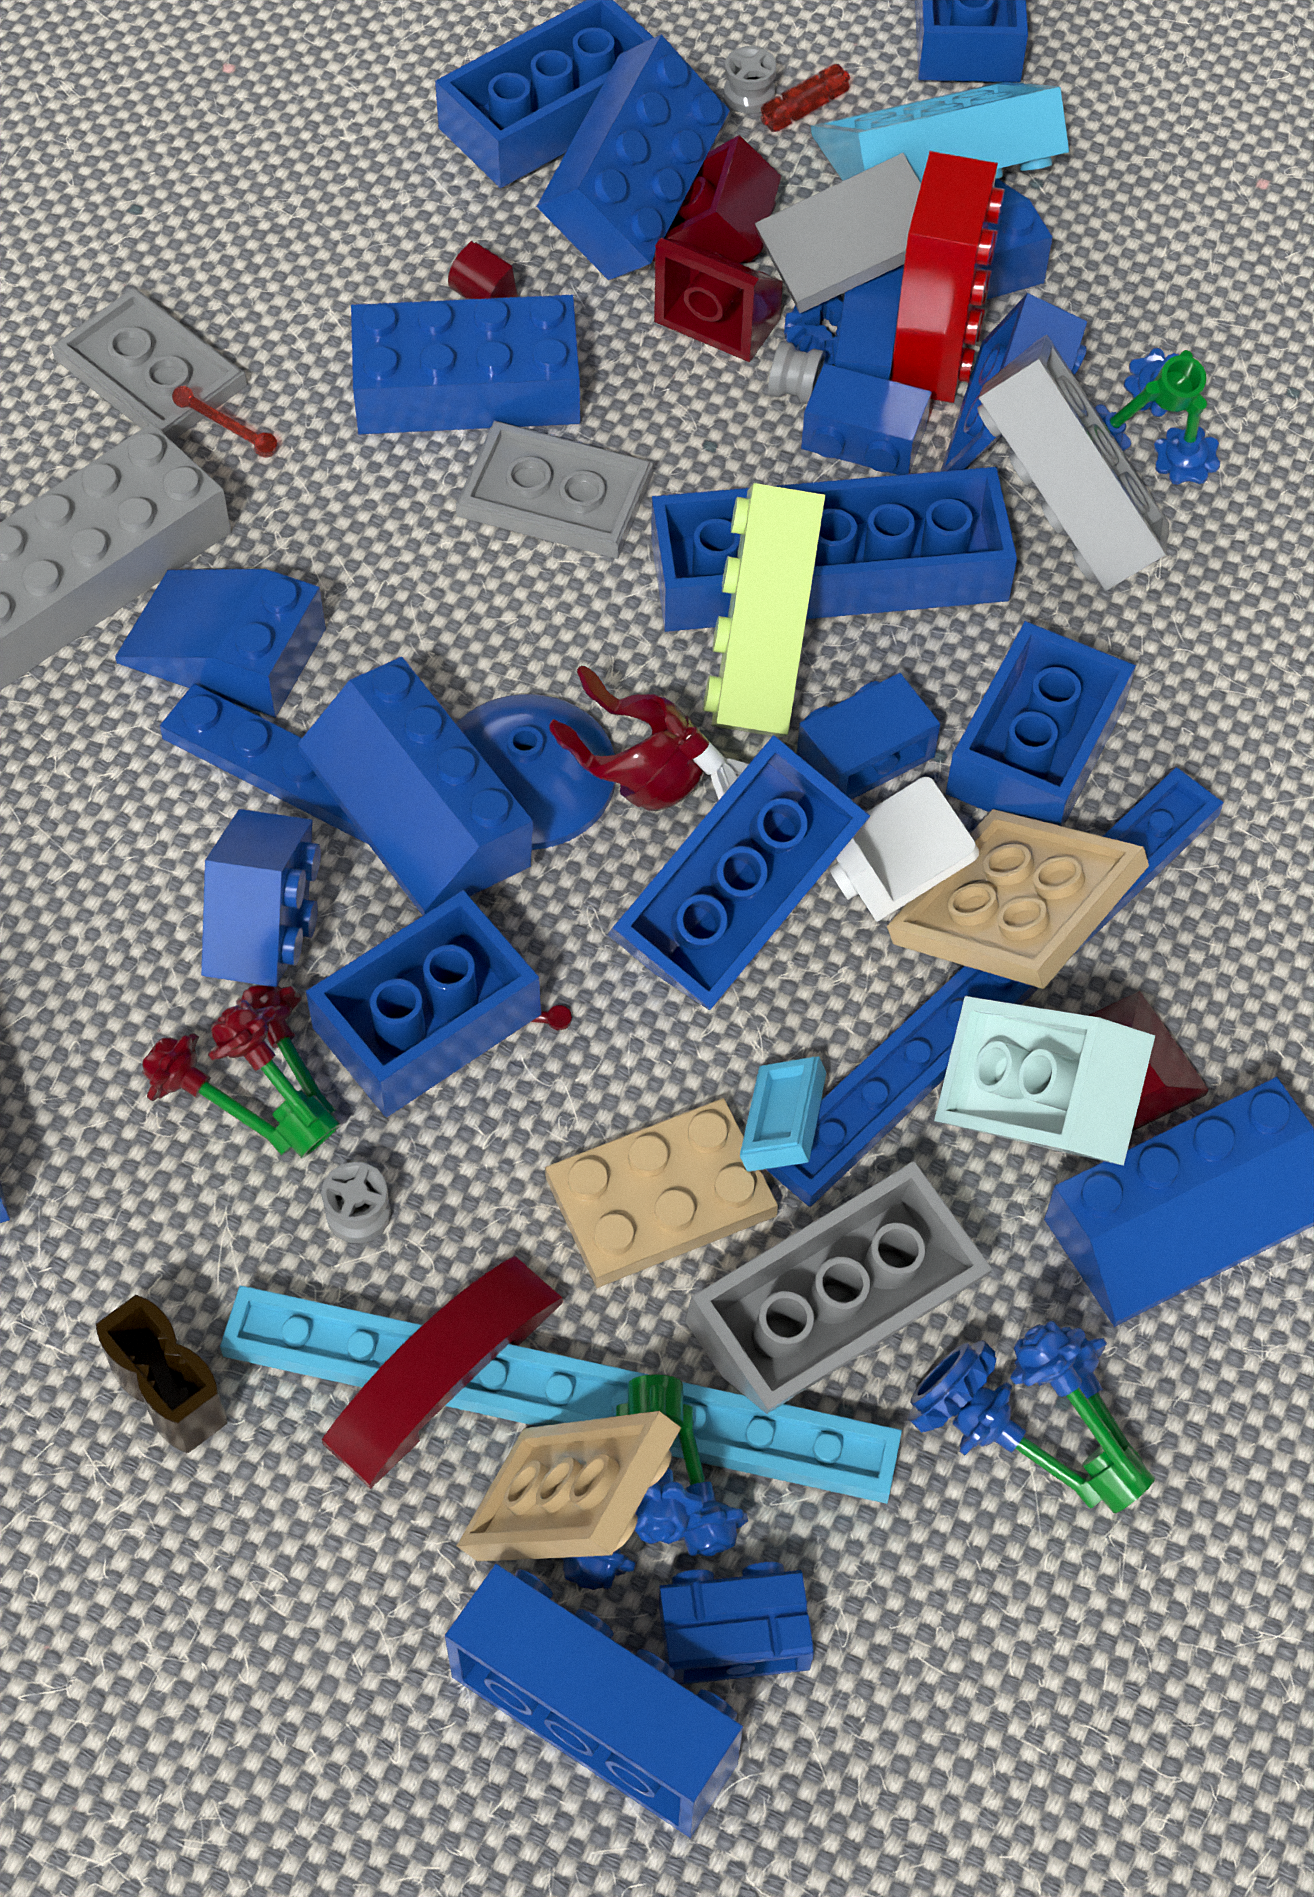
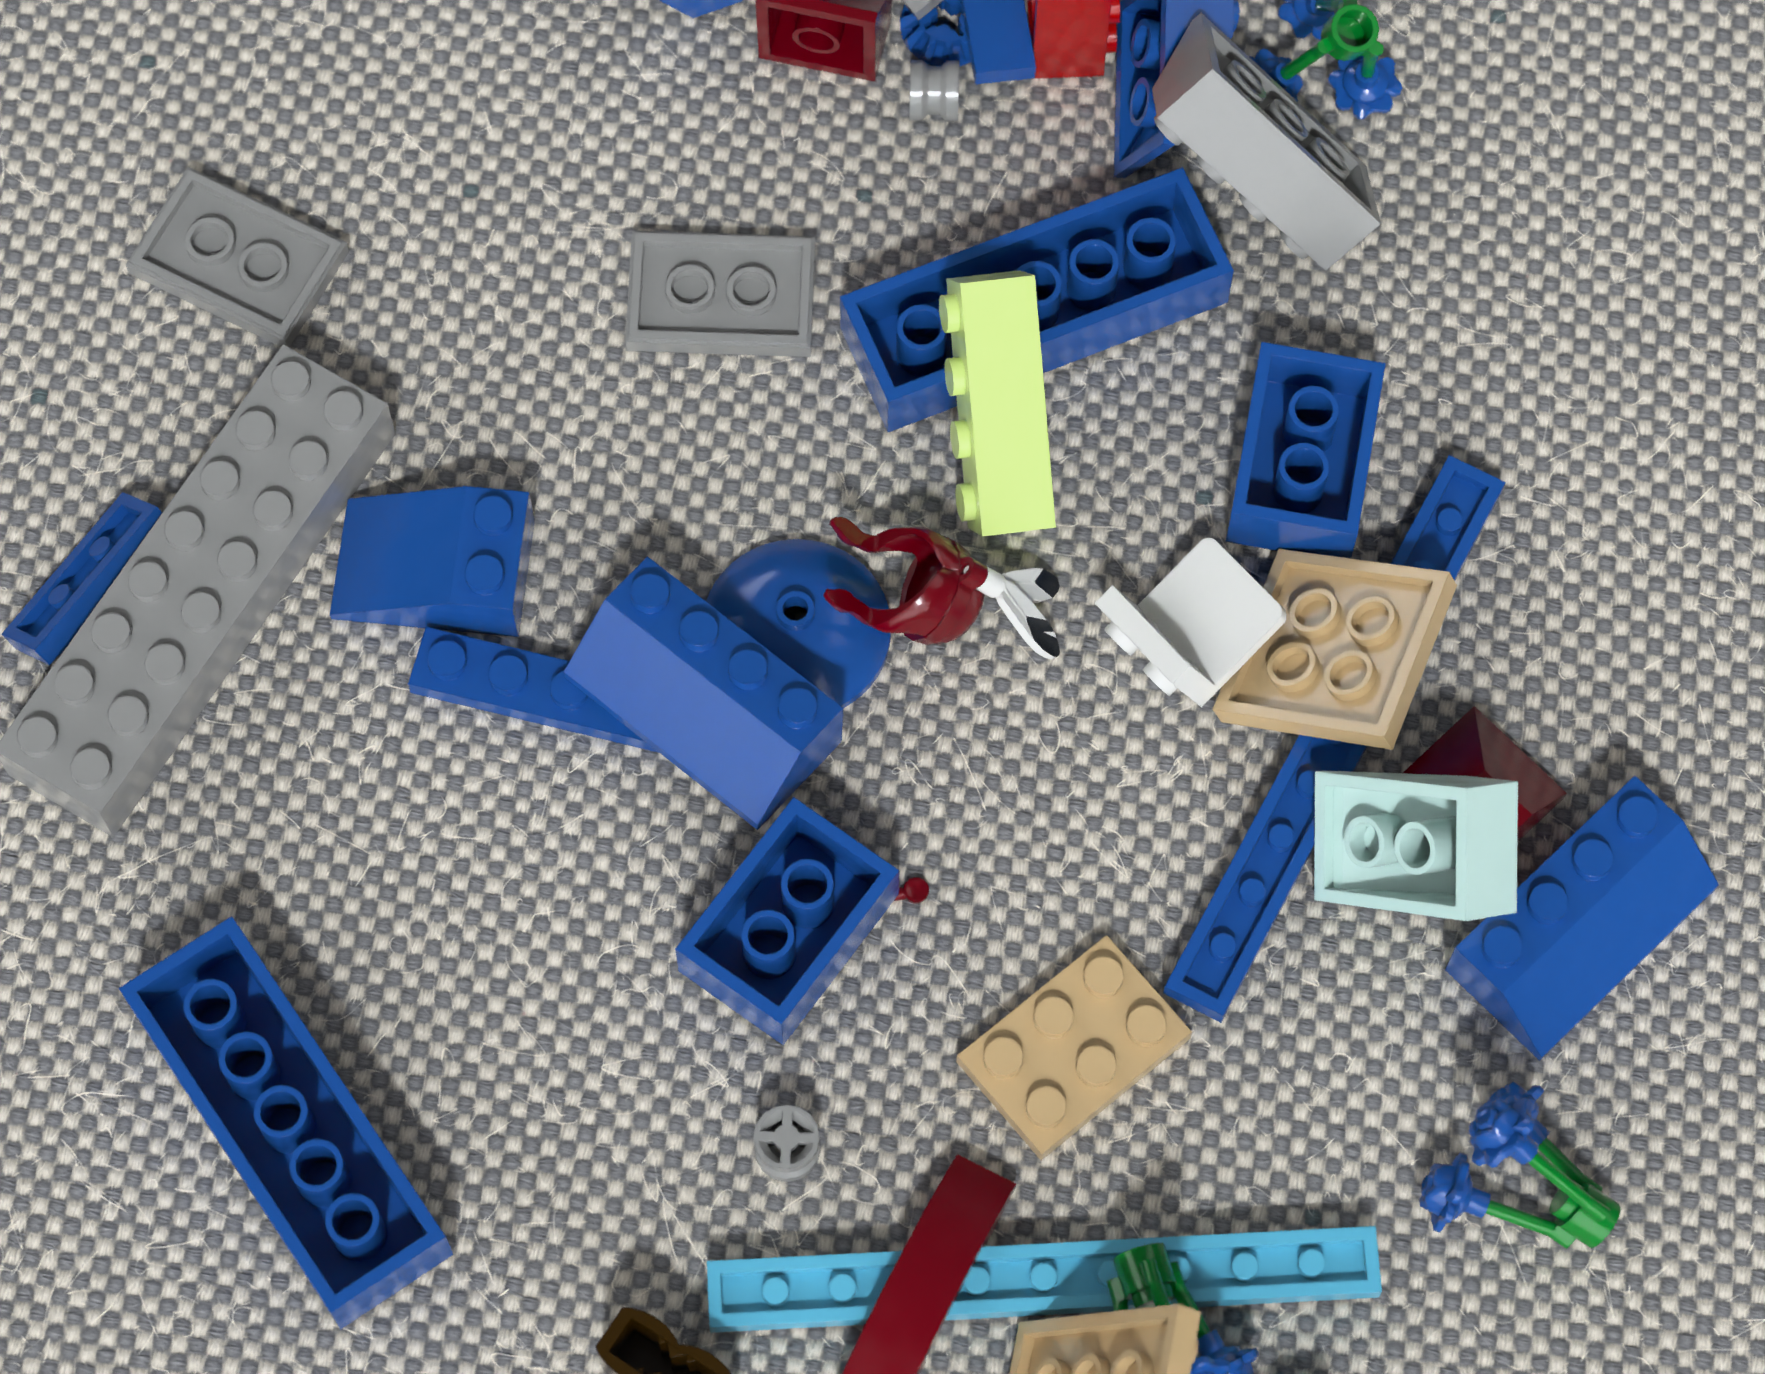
camera: 15 degrees left, 10 degrees up
plant [142,984,341,1158] -> none
clear red hinge [172,385,277,458] -> none
blue brick [201,809,321,987] -> none
blue brick [351,295,580,435] -> none
dark red brick [448,241,518,299] -> none
blue slope [607,735,870,1010] -> none
light grey slope [685,1161,993,1414] -> none
medium azure tile [740,1056,827,1172] -> none
blue brick [796,673,940,800] -> none
blue brick [801,363,932,475] -> none
blue gear [908,1340,997,1433] -> none

